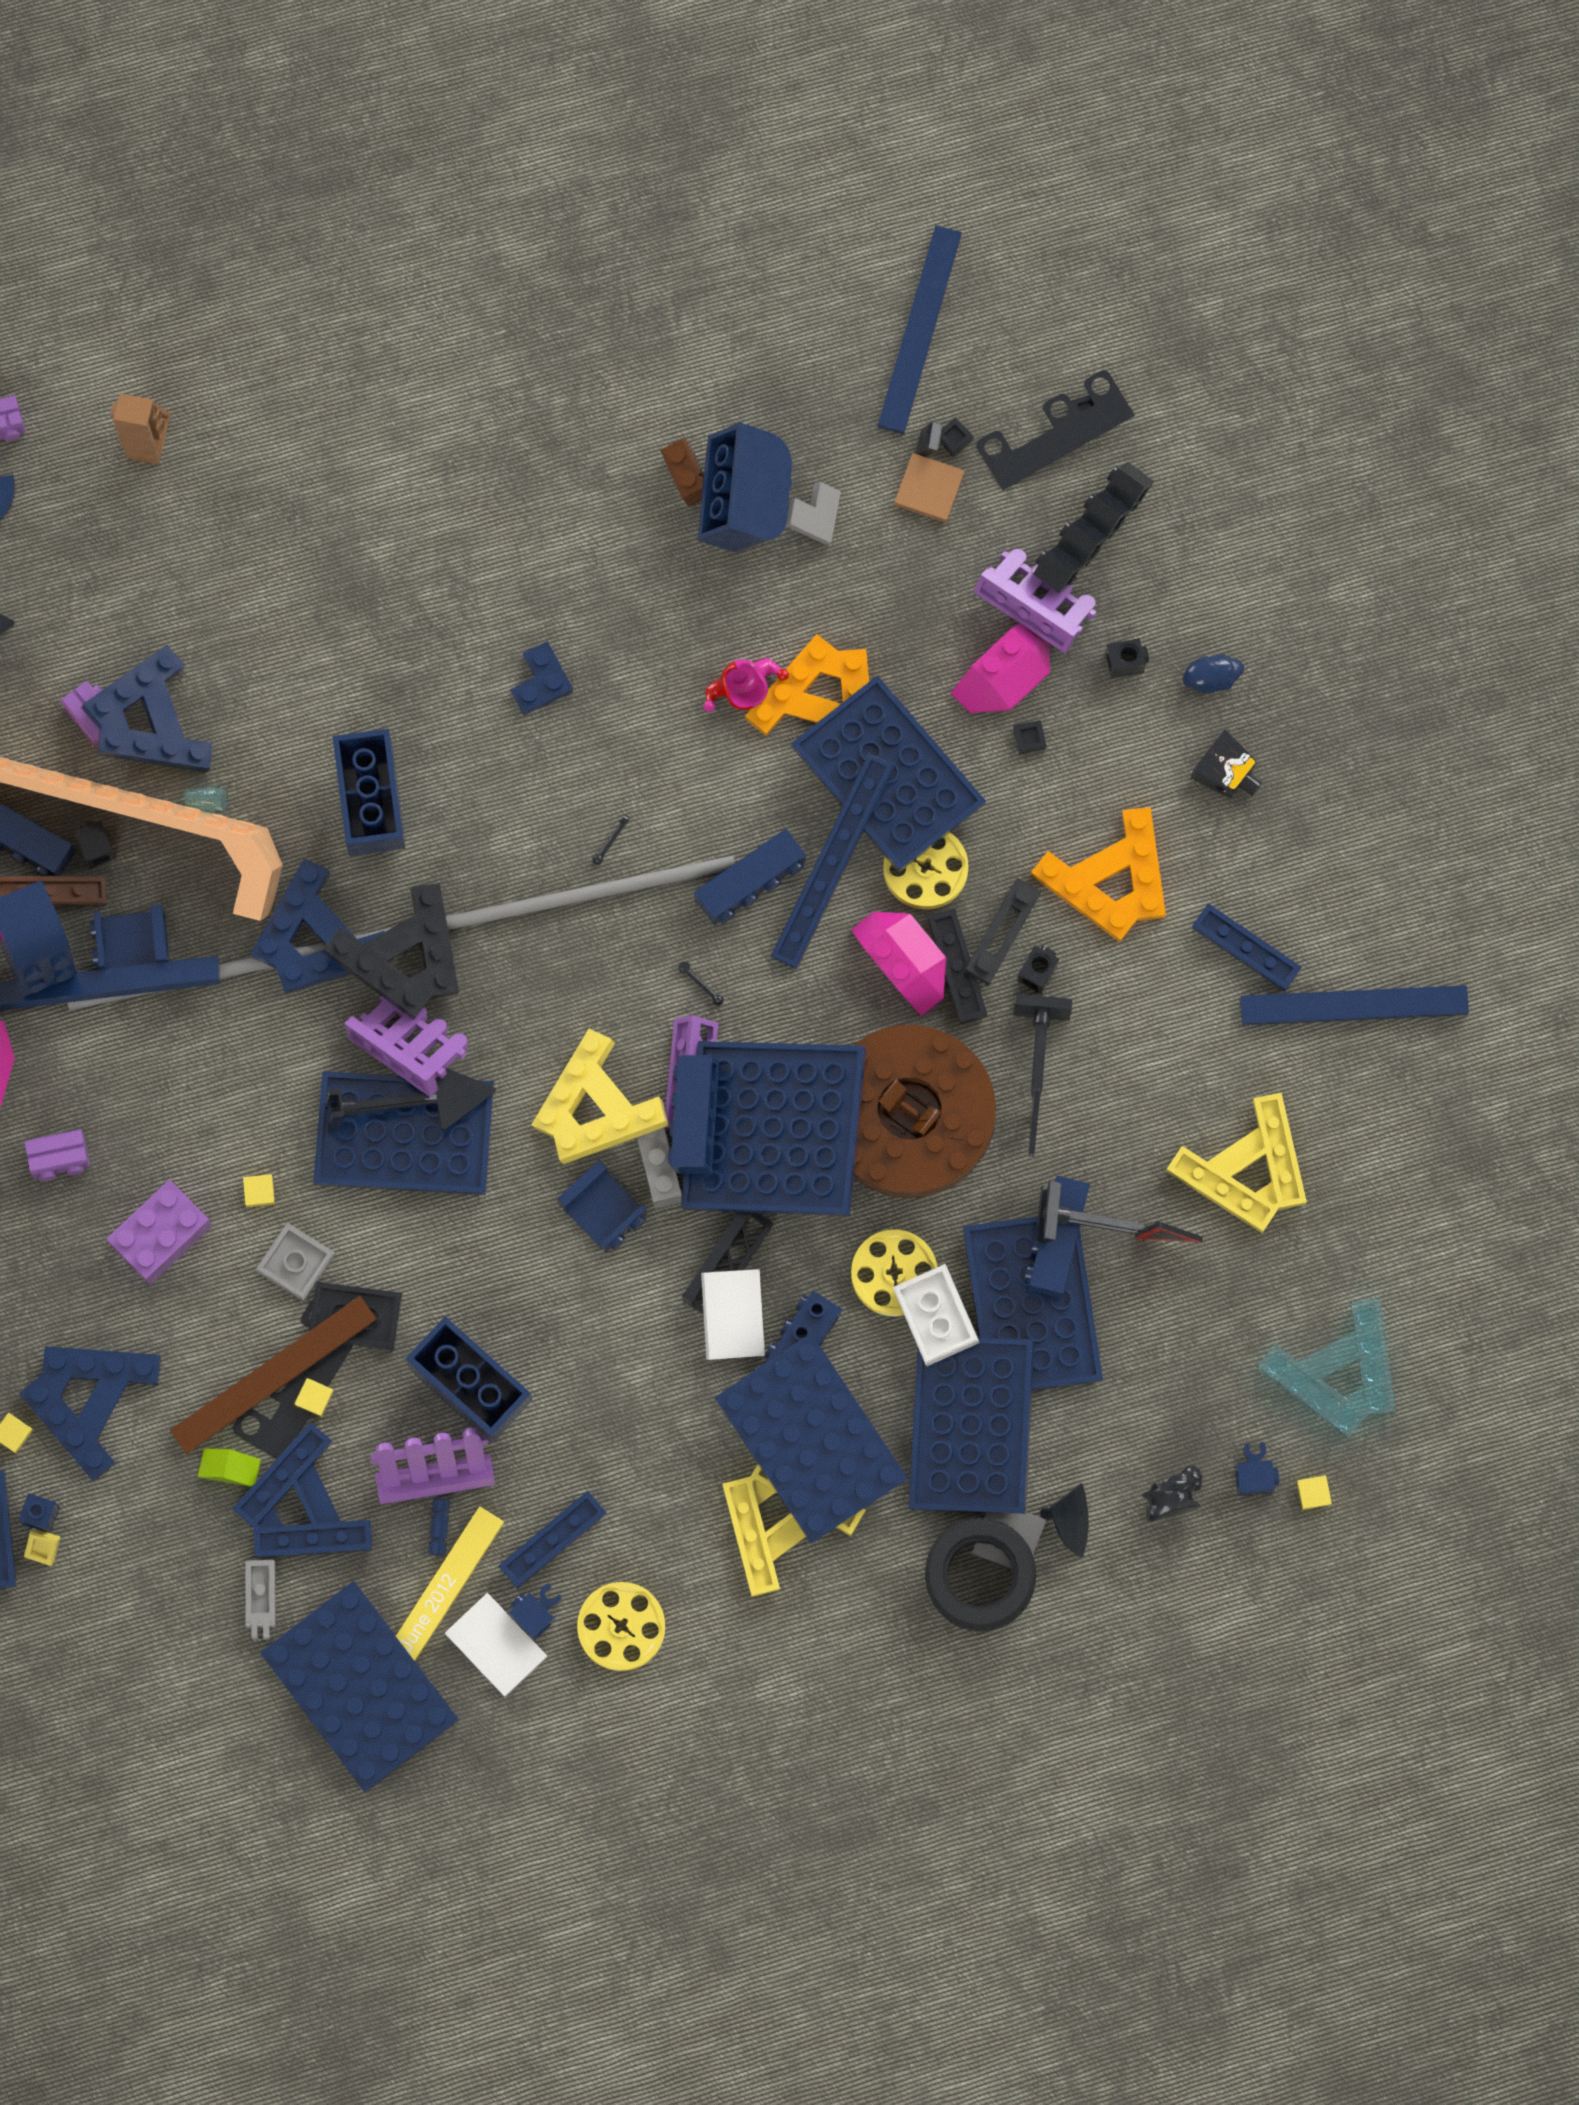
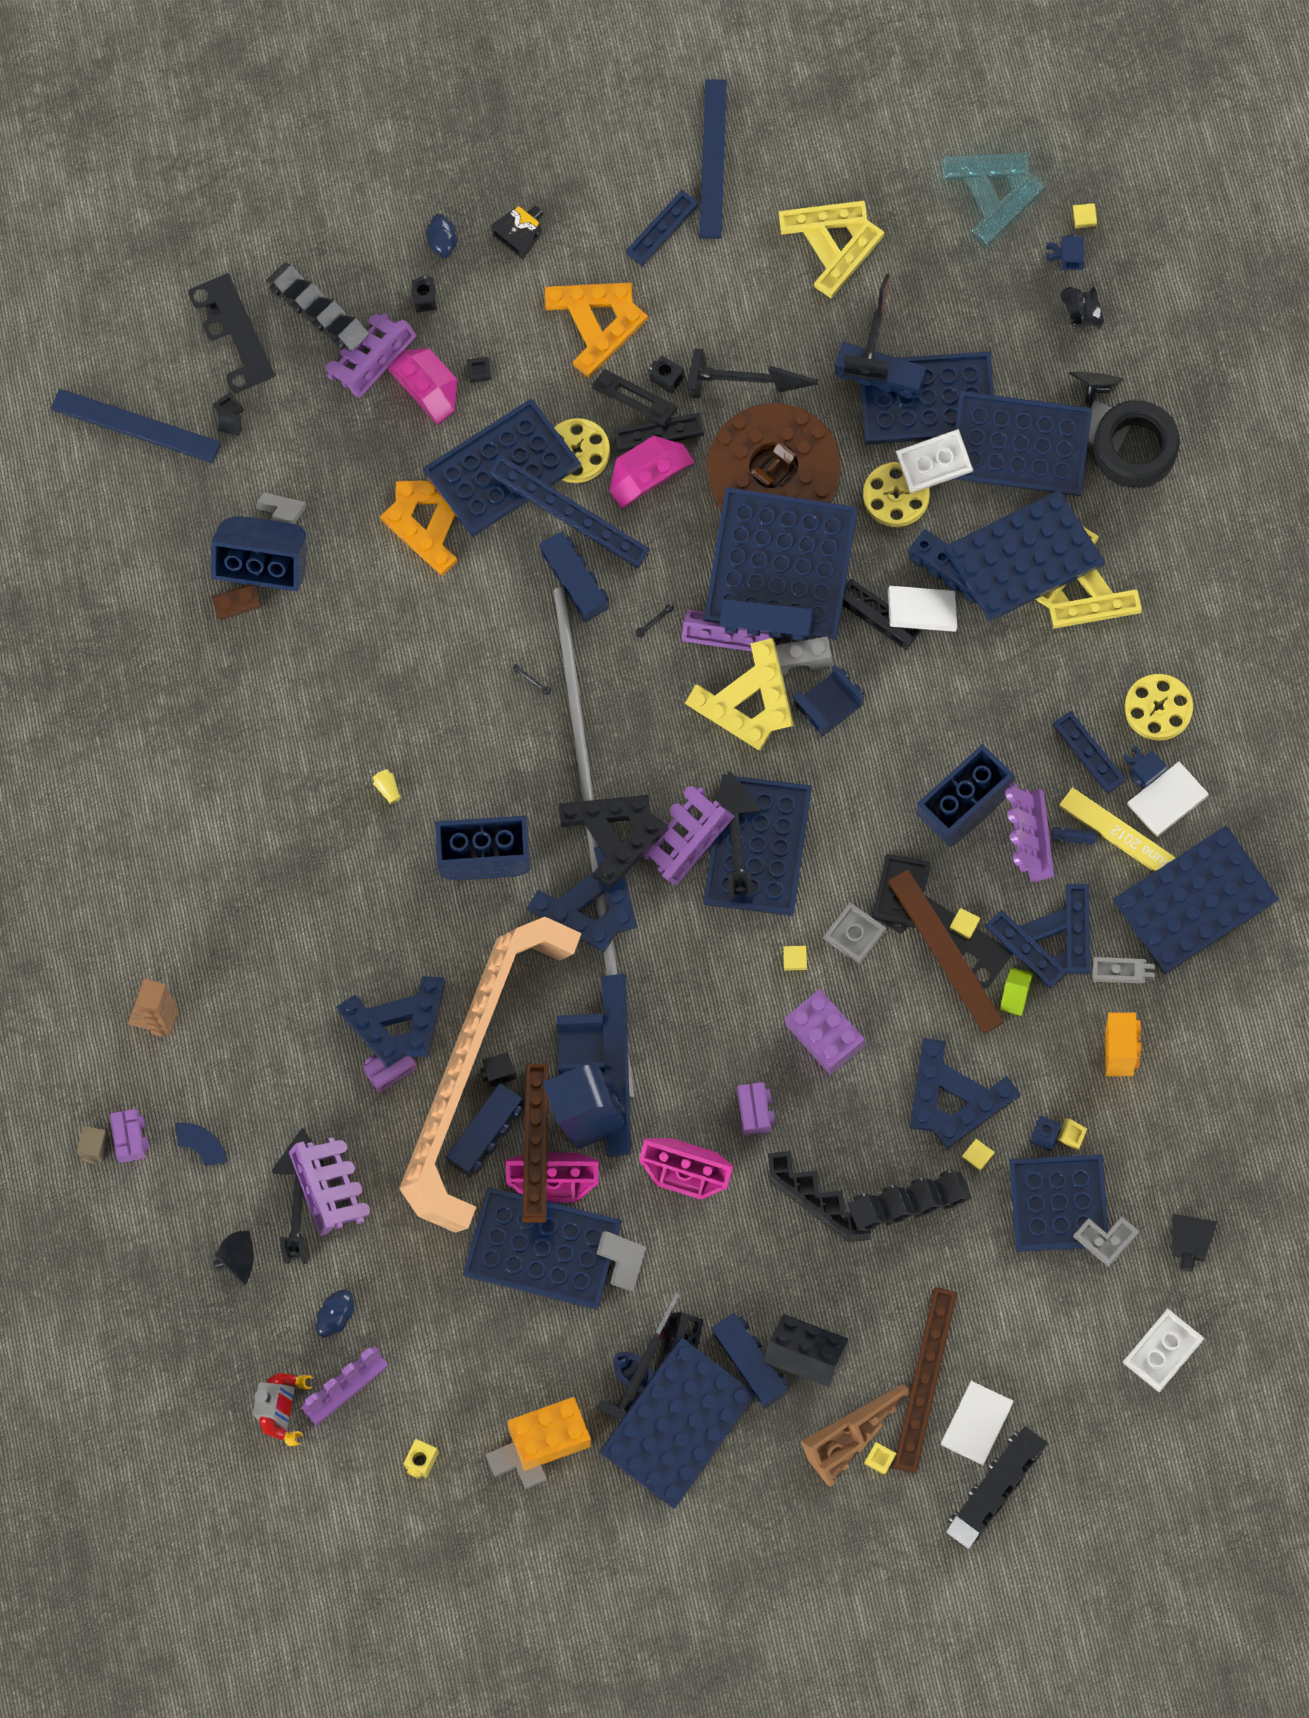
camera: 75 degrees left, 5 degrees down
clear light blue cone [184,785,228,814] -> none
dark blue plate [510,641,573,716] -> none
dark pink piece [703,658,789,712] -> none
medium nougat tile [894,453,965,523] -> none
none -> light yellow cone [372,769,401,804]
none -> light orange brick [1105,1013,1141,1076]

